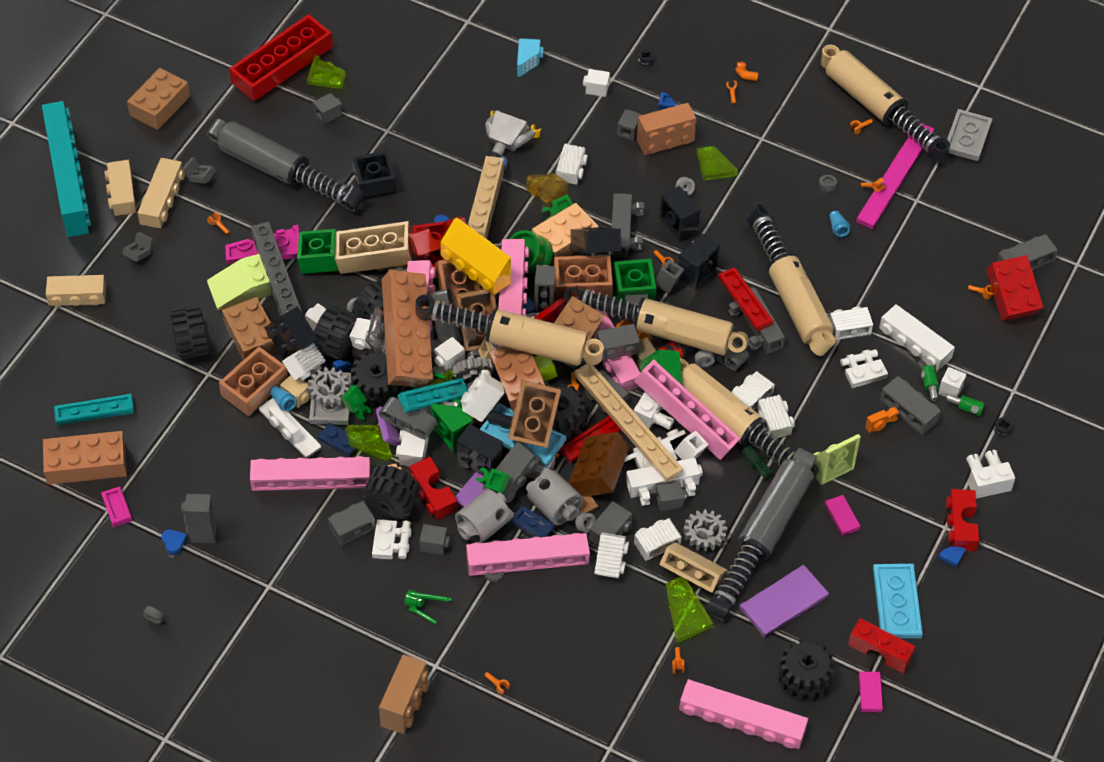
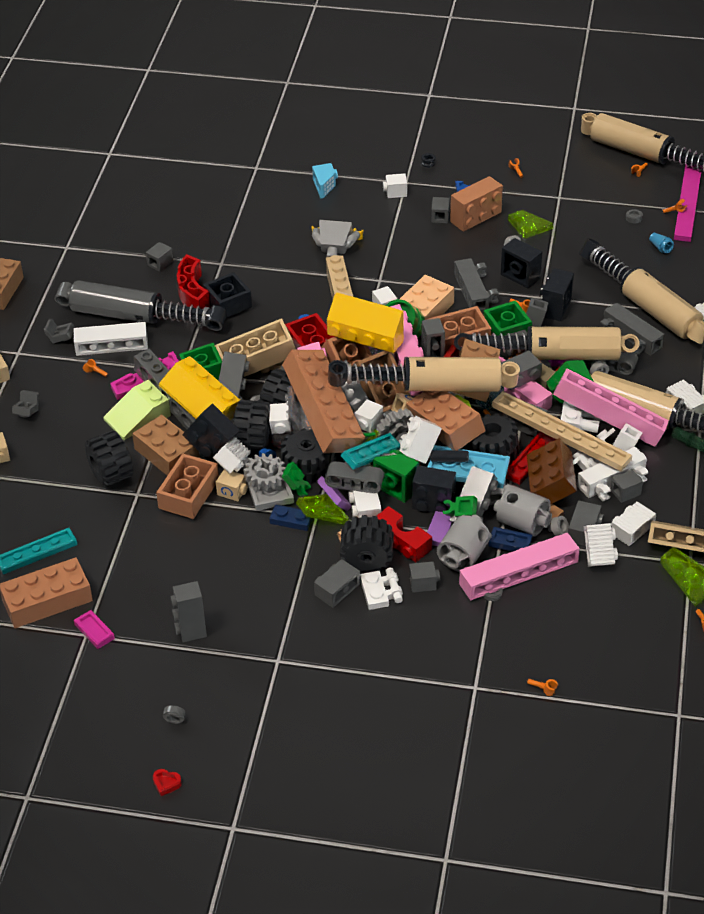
camera: 15 degrees left, 10 degrees down
tan brick [138,158,185,228] -> none
blue tile [161,529,187,555] -> none
red brick [229,14,333,101] -> none
bright pink brick [250,456,370,491] -> none
white bracket [259,398,321,458] -> none
dark azure cone [270,386,296,411] -> none
clear neon green wing [307,55,346,89] -> none
medium nougat brick [379,654,430,734] -> none
green plant [405,590,452,624] -> none
red arch [408,216,466,258] -> none
medium nougat brick [508,380,561,448] -> none
clear yellow slope [526,173,568,205] -> none
green plate [541,194,573,221] -> none
white brick [556,144,588,184] -> none
black brick [570,227,621,256] -> none
light grey gear [683,509,727,551] -> none
red tile [718,267,773,332] -> none
white brick [731,371,775,410] -> none
orange arm [735,62,758,81] -> none
none -> white brick [74,322,148,356]
none -> red tile [153,769,182,796]
none -> yellow slope [159,356,240,420]
none -> red brick [177,254,210,309]
none -> dark grey brick [219,351,250,400]
none -> white brick [372,286,397,305]

